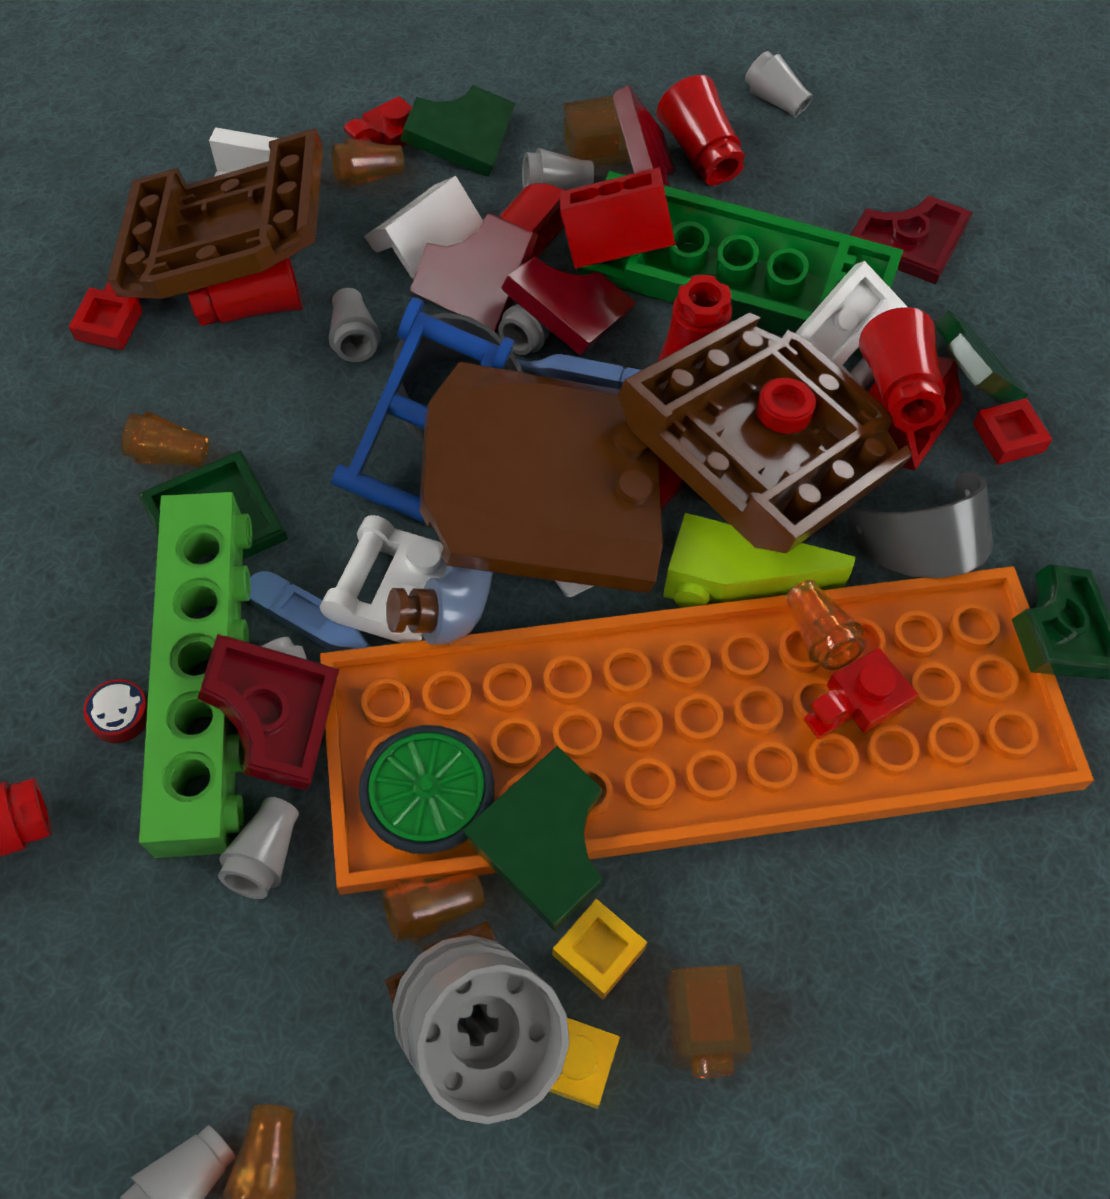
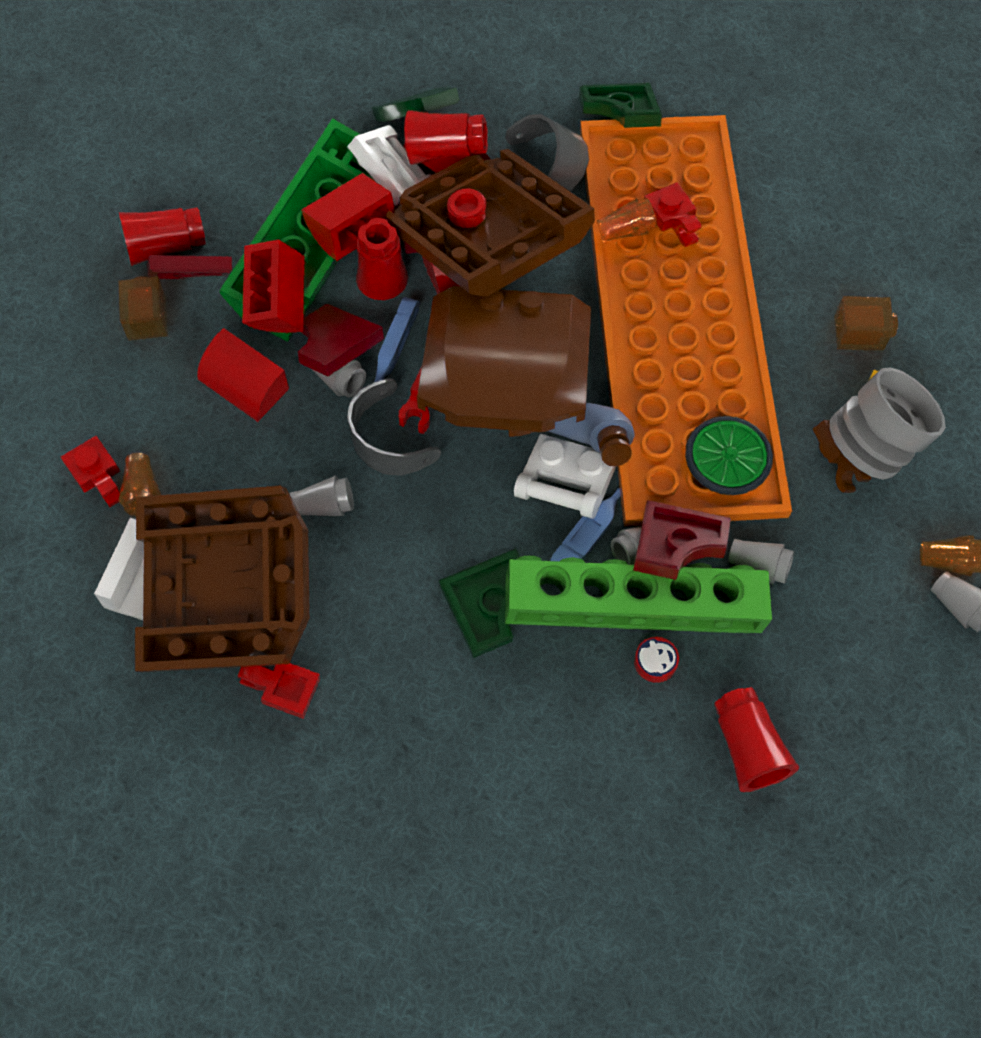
camera: 85 degrees left, 5 degrees up
clear orange cone [122,411,210,468] -> none
blue piece [331,297,515,524] -> none
white panel [364,176,483,279] -> none
clear orange cone [382,871,485,944] -> none
dark green tile [400,85,516,176] -> none
tile [410,213,539,332] -> none
dark green tile [462,746,603,931] -> none
light grey cone [522,148,594,191] -> none
yellow plate [552,899,648,1000] -> none
lime slope [663,513,856,608] -> none
light grey cone [744,51,813,118] -> none
dark red tile [850,195,973,285] -> none
red plate [973,398,1052,465] -> none
none -> red brick [301,173,395,261]

